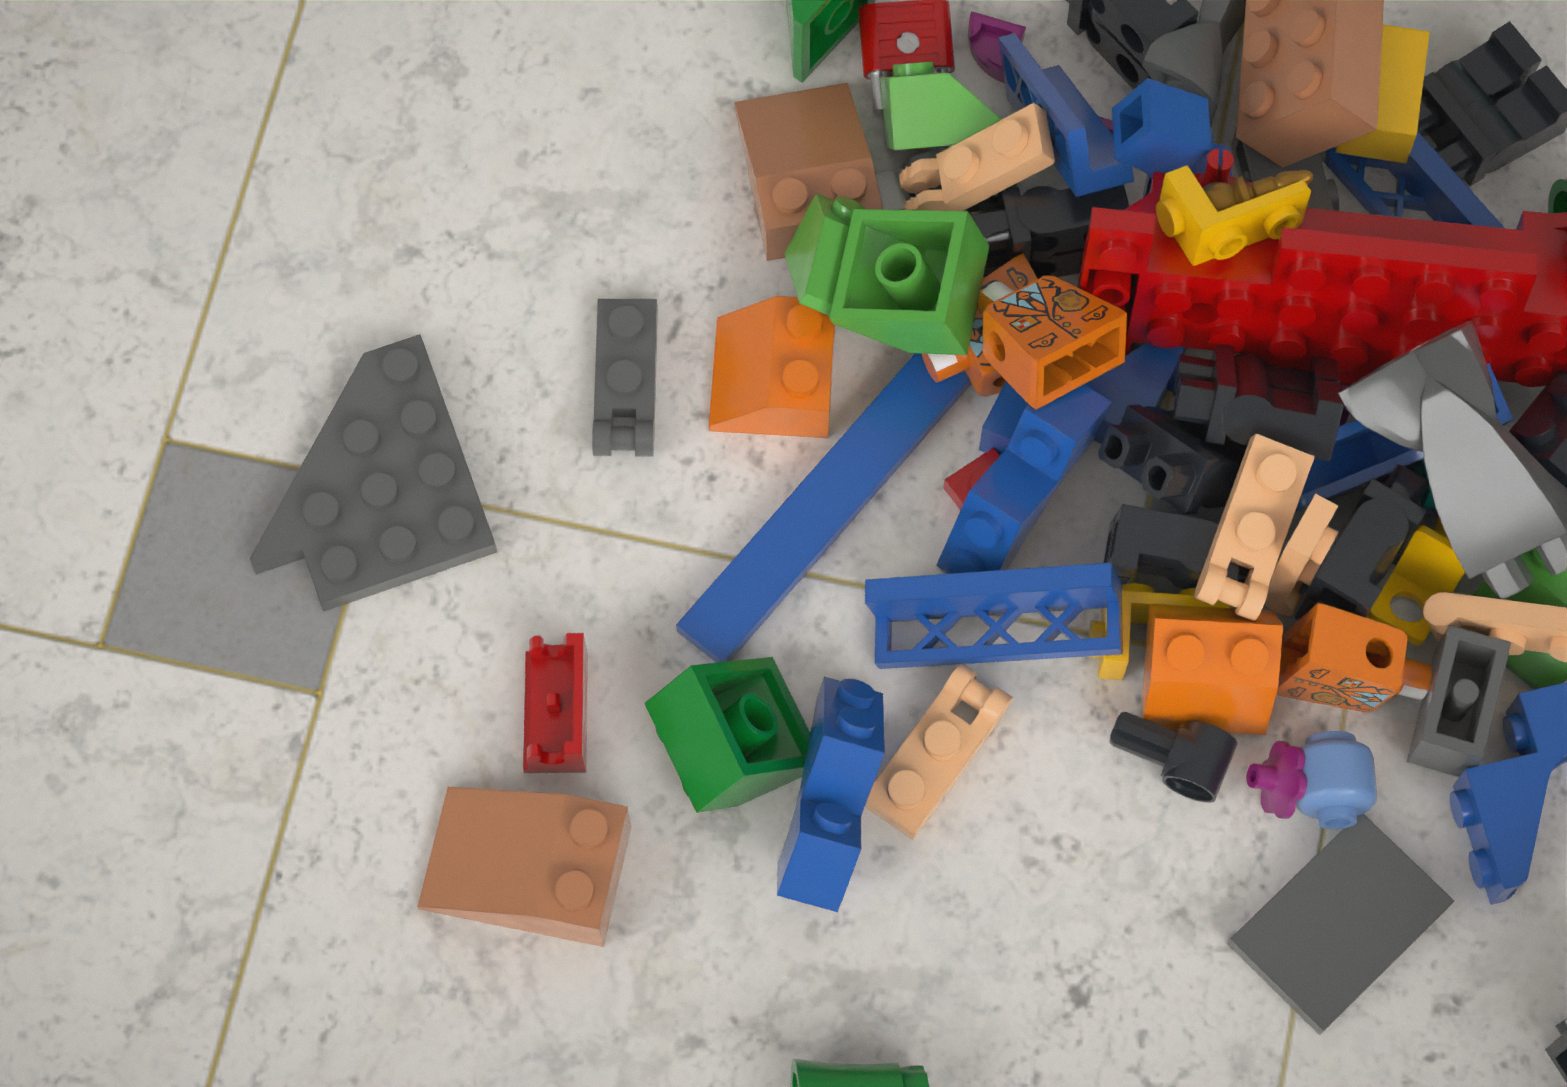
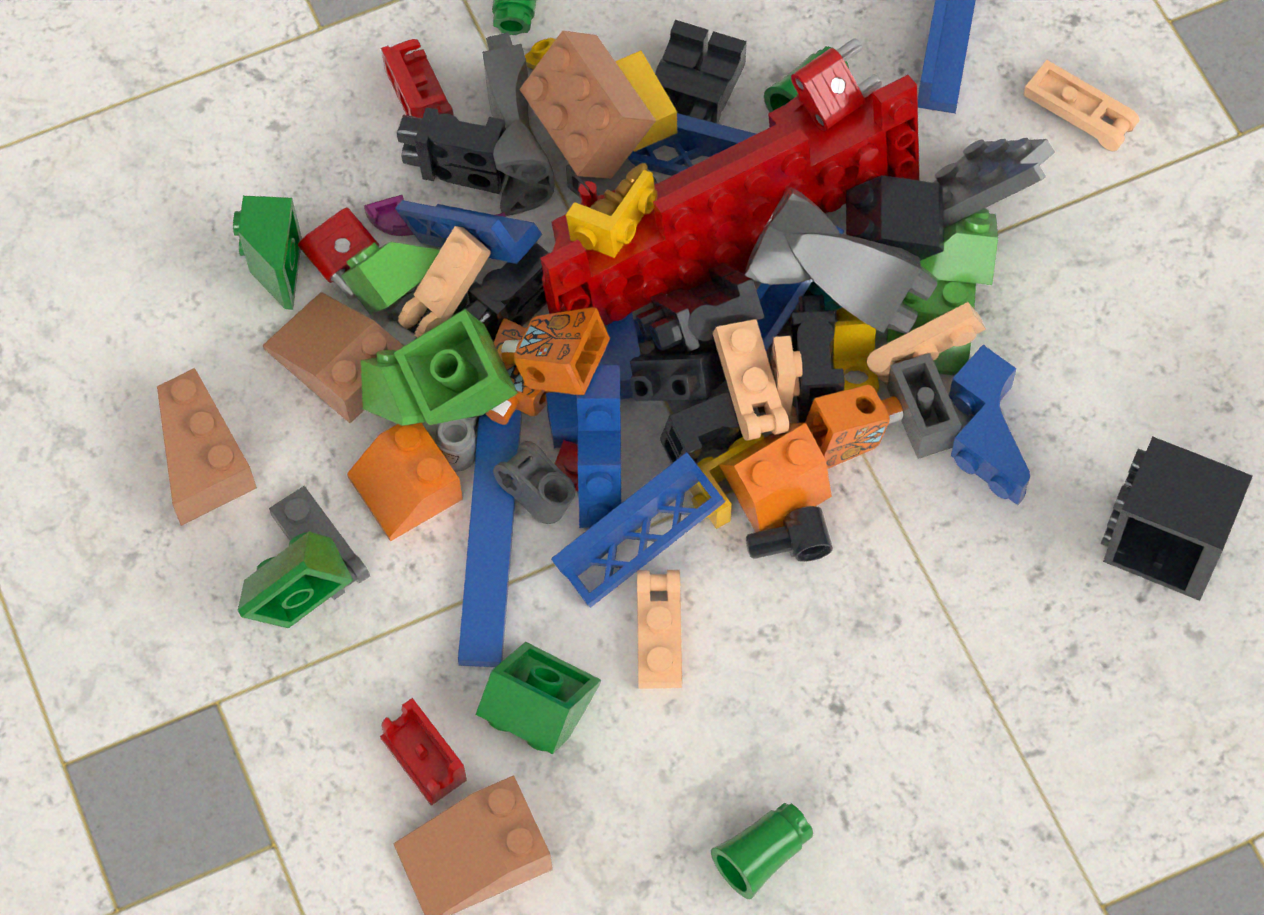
camera: 35 degrees left, 5 degrees down
dark grey wing [250,334,497,611] -> none
blue arch [777,676,885,912] -> none
blue arch [1112,78,1233,197] -> none
dark grey tile [1227,814,1454,1035] -> none
magenta plant [1246,741,1307,819] -> none
medium blue head [1296,731,1377,829] -> none
none -> nougat wedge [157,368,257,526]
none -> green slope [238,531,353,628]
none -> light grey piece [435,416,479,472]
none -> dark grey piece [493,441,576,524]

